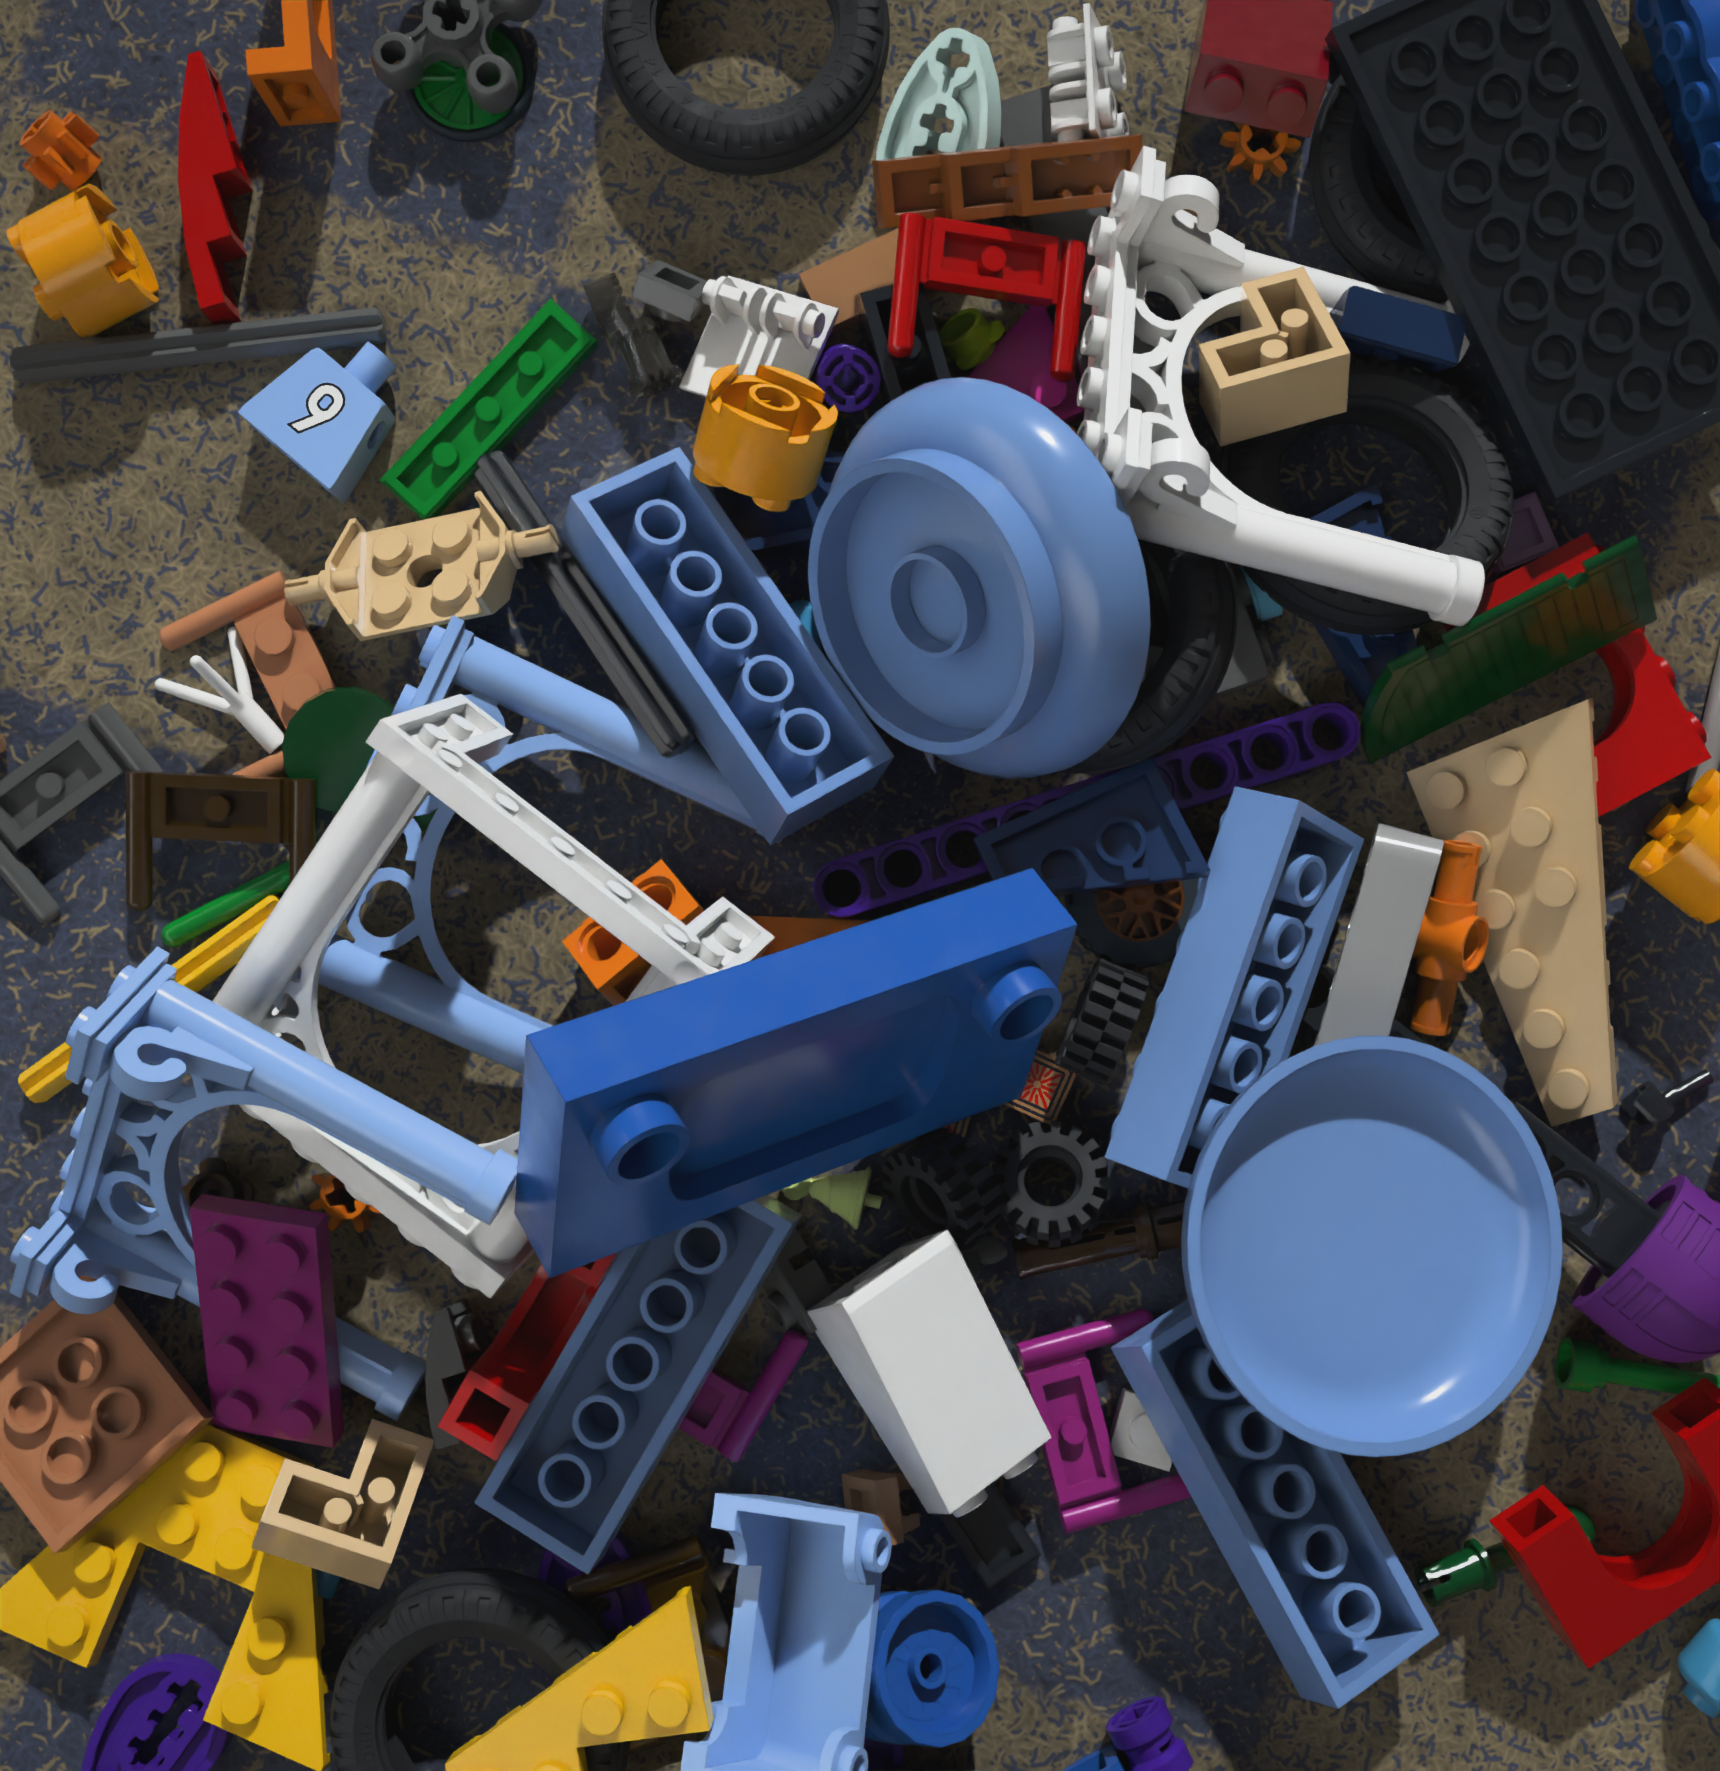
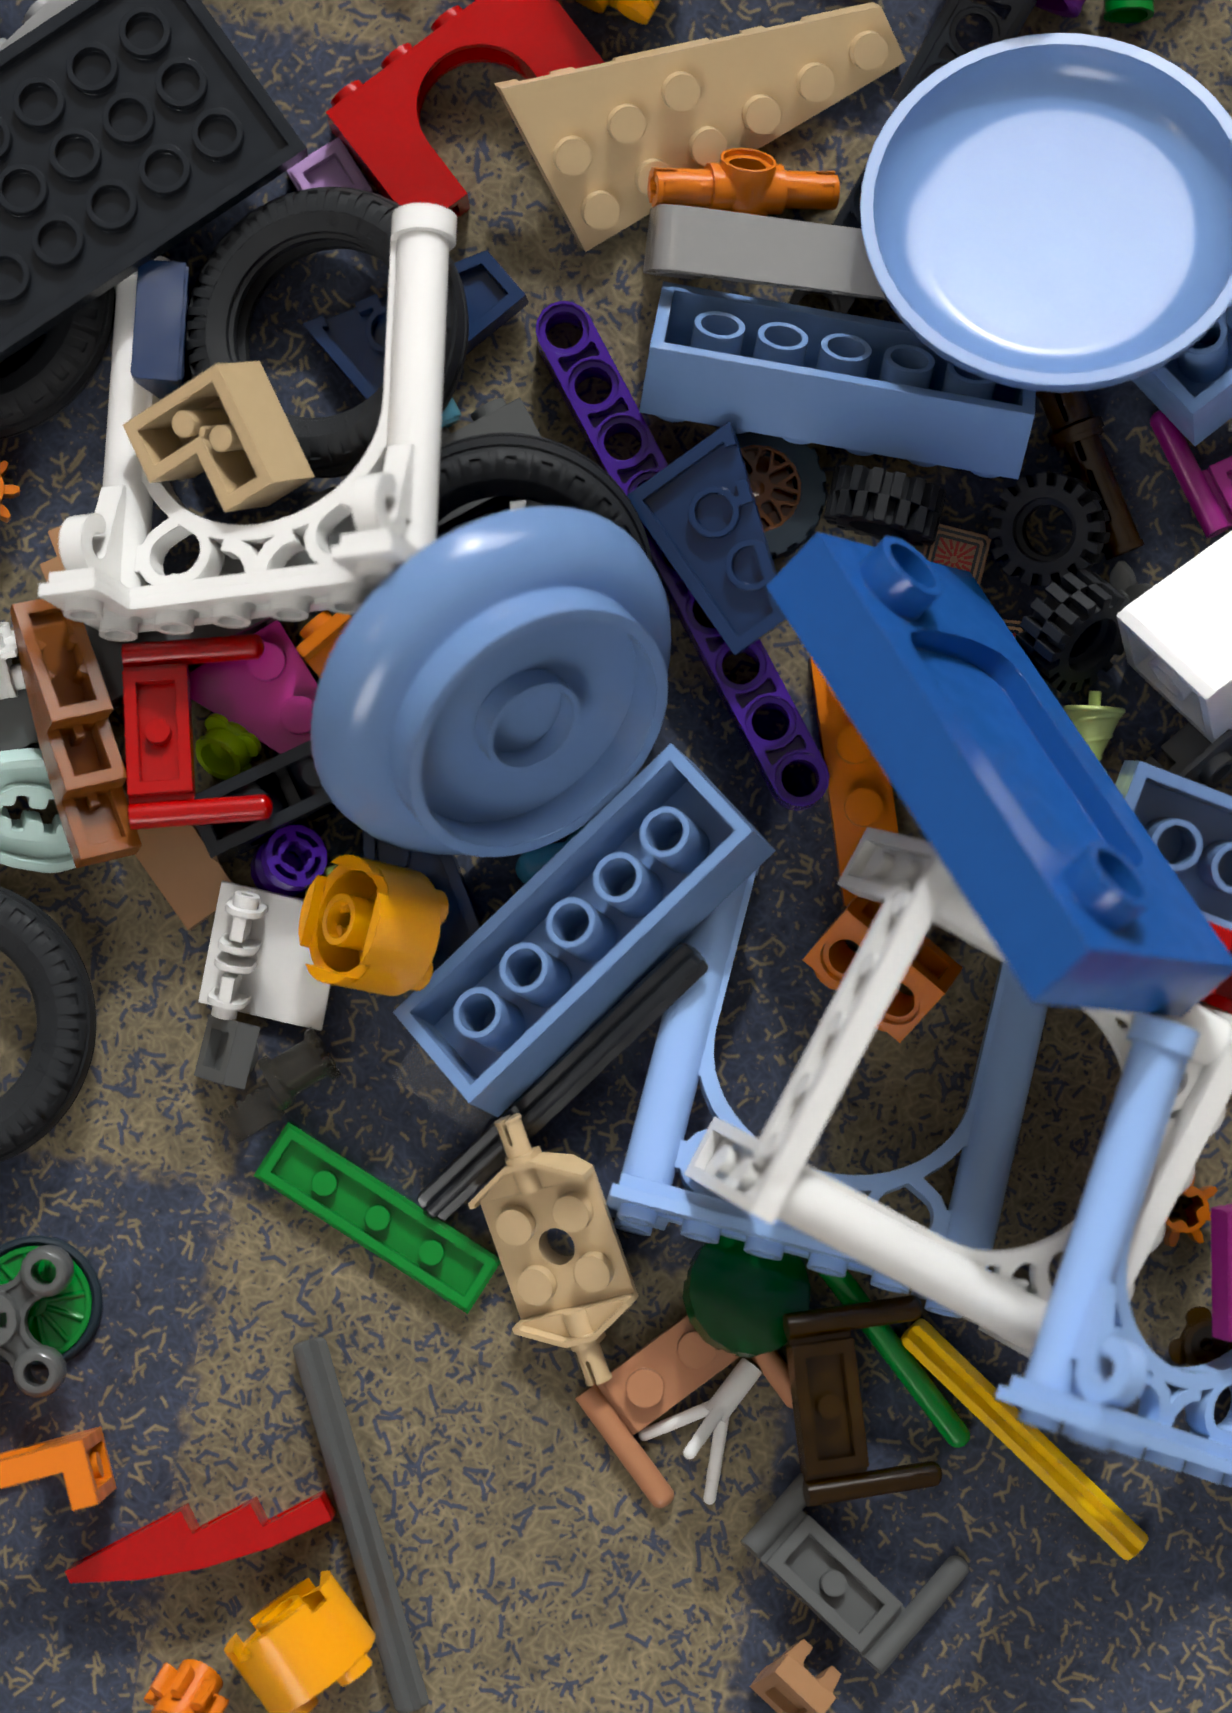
camera: 100 degrees left, 0 degrees up
light blue torso [238,341,397,504] -> none
dark green piece [1360,535,1657,764] -> none

